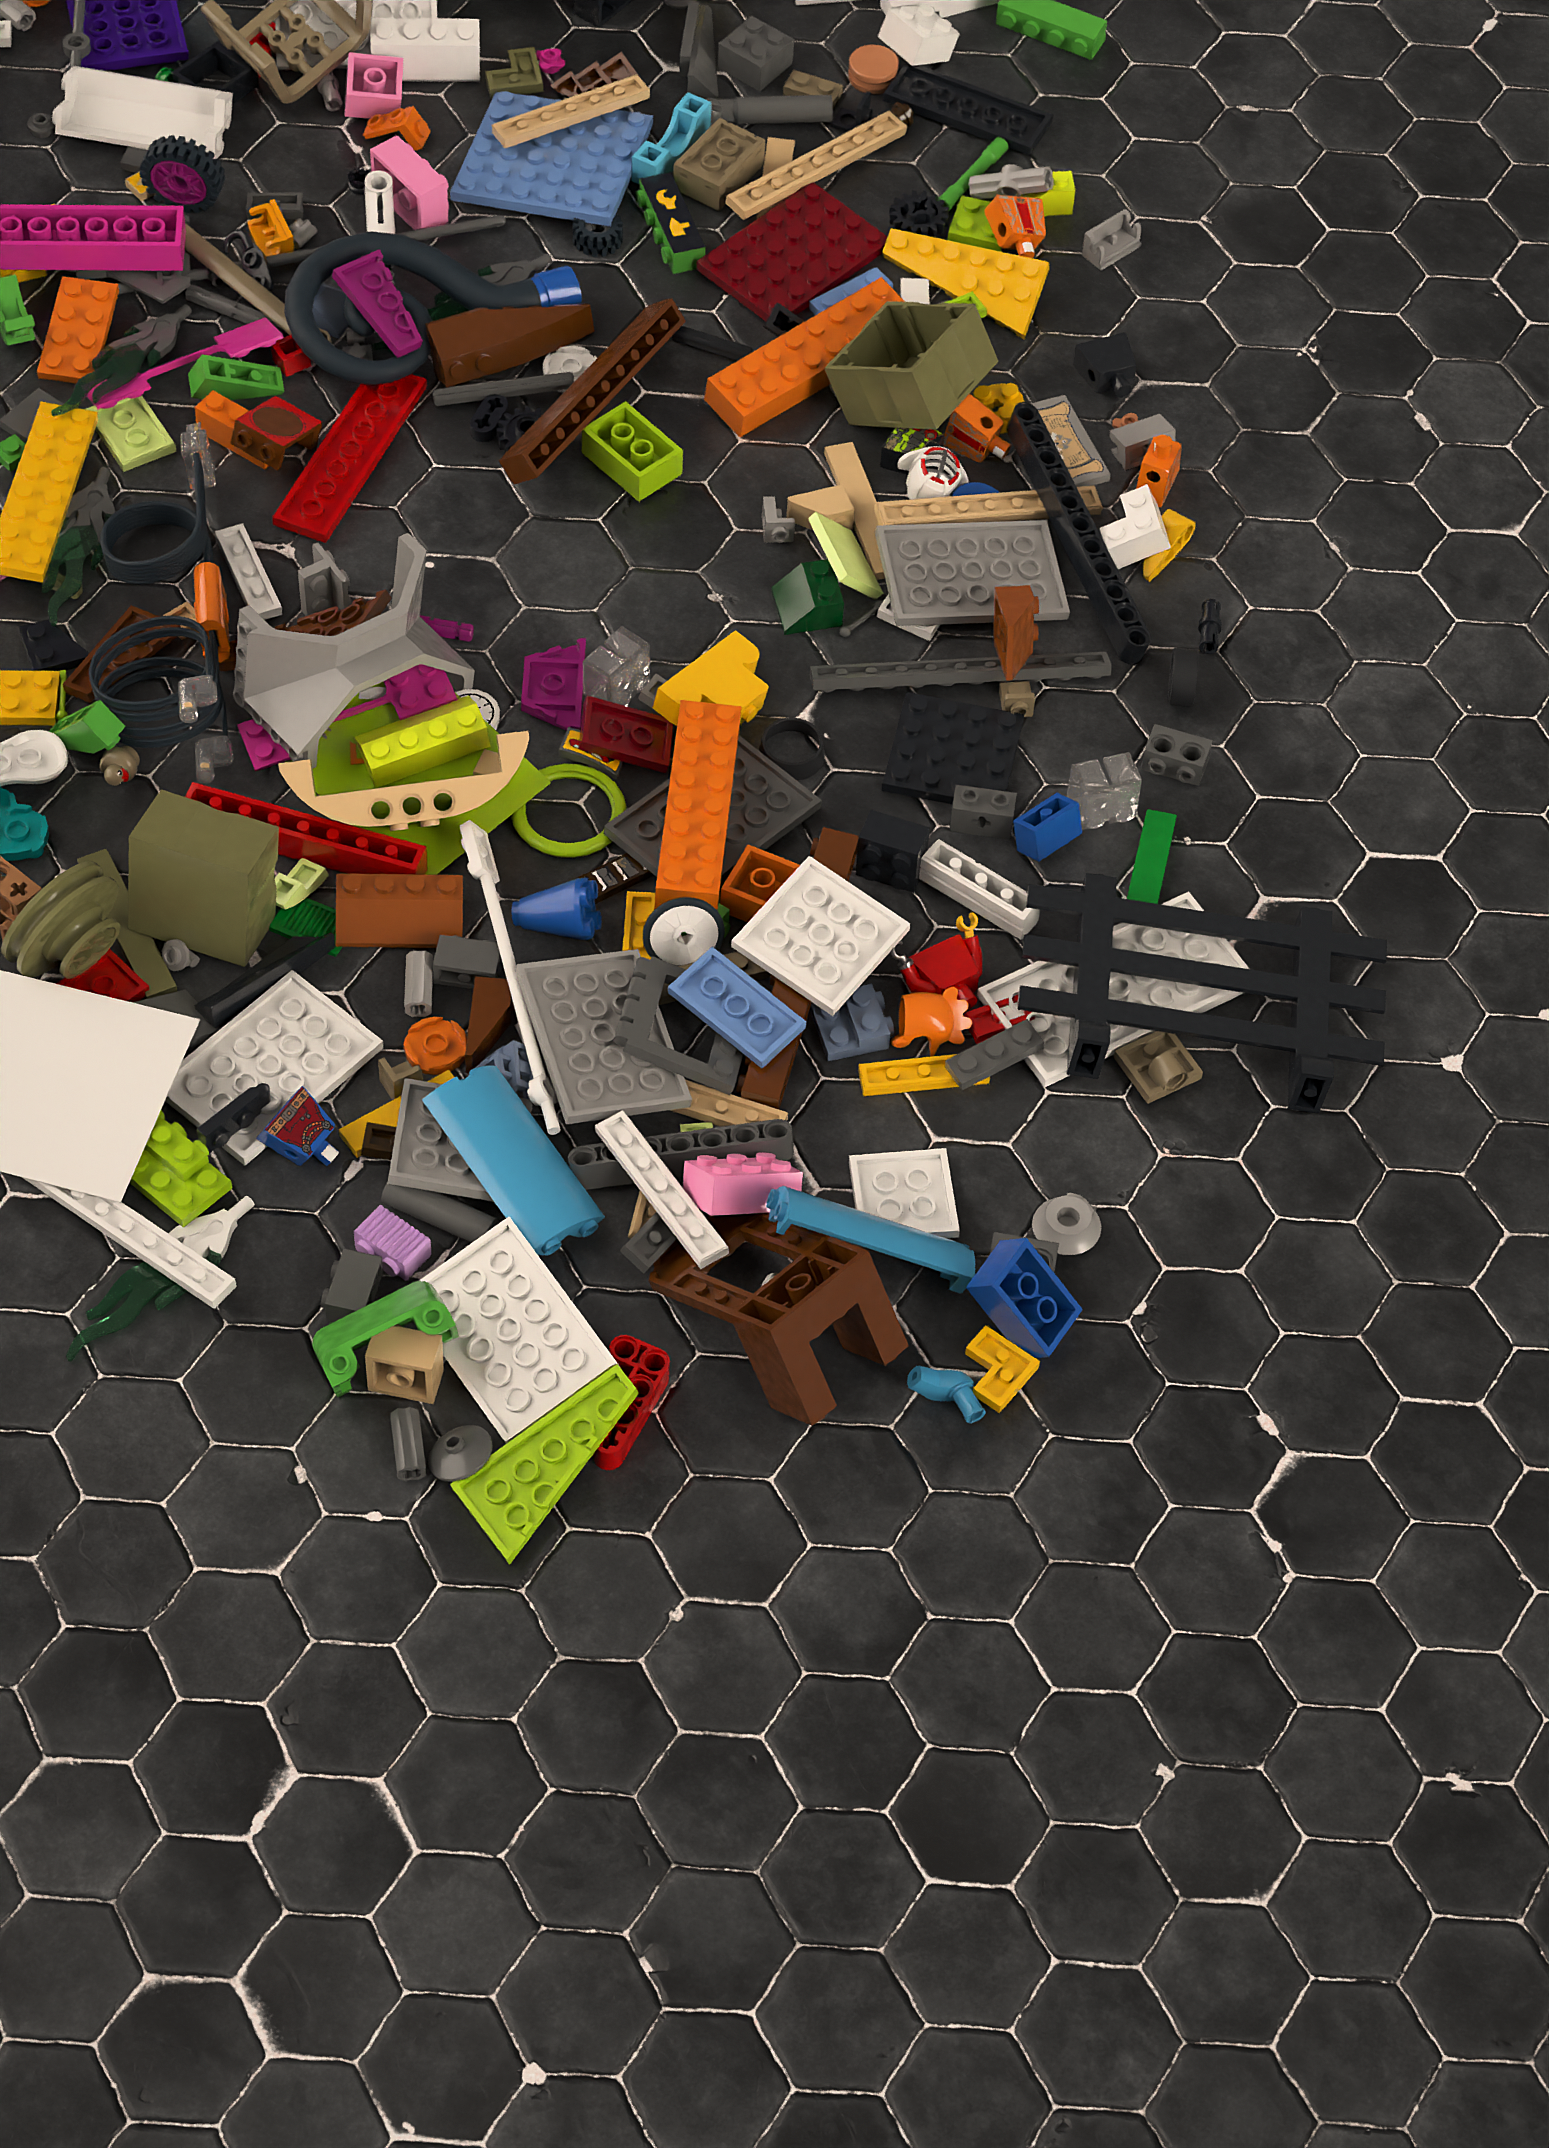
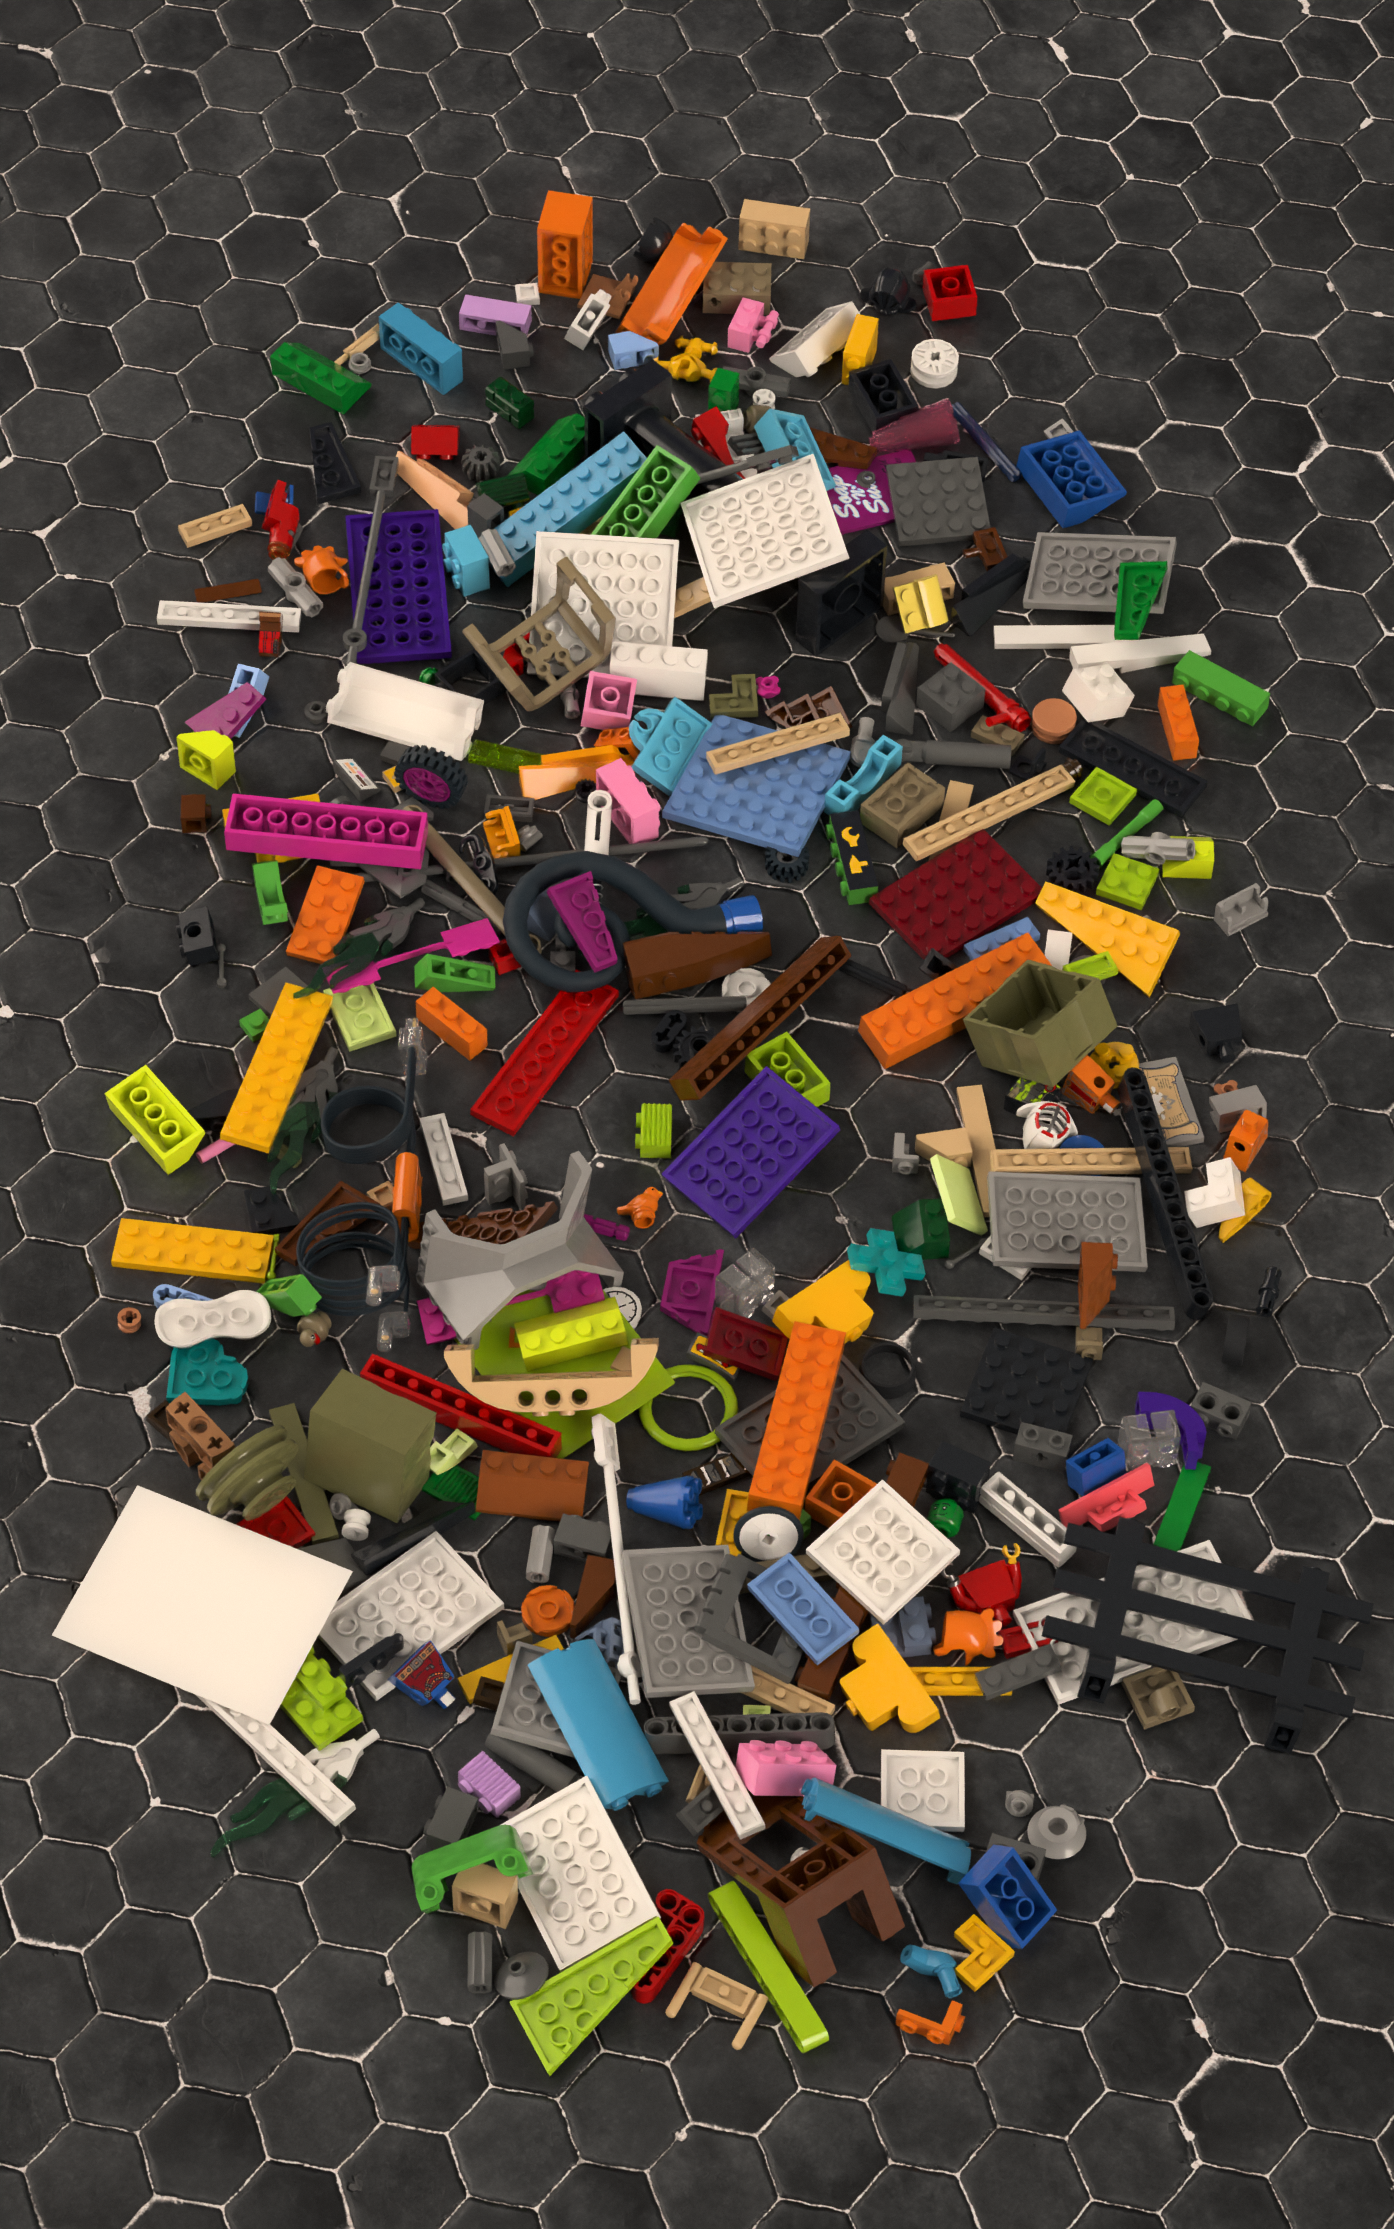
camera: 10 degrees right, 0 degrees up
reddish brown panel [230,395,322,471] -> none
orange torso [984,195,1046,258] -> none
none -> slope [333,758,381,802]
none -> white wheel [342,1509,371,1541]
none -> clear neon green tile [468,739,544,774]
none -> light orange wedge [519,745,635,800]
none -> orange animal [617,1187,663,1229]
none -> medium azure plate [629,697,713,796]
none -> lime brick [635,1103,672,1158]
none -> dark purple plate [661,1066,841,1239]
none -> tan plate [665,1962,769,2050]
none -> lime beam [707,1881,829,2054]
none -> yellow brick [840,1624,940,1733]
none -> teal plate [847,1228,926,1297]
none -> light grey arm [850,717,875,768]
none -> orange bracket [896,2000,965,2045]
none -> green head [926,1499,964,1539]
none -> red cylinder [934,643,1031,732]
none -> light grey plate [1005,1790,1034,1817]
none -> coral bracket [1058,1463,1155,1532]
none -> lime plate [1069,767,1137,826]
none -> dark purple arch [1135,1392,1207,1470]
none -> orange brick [1158,684,1199,761]

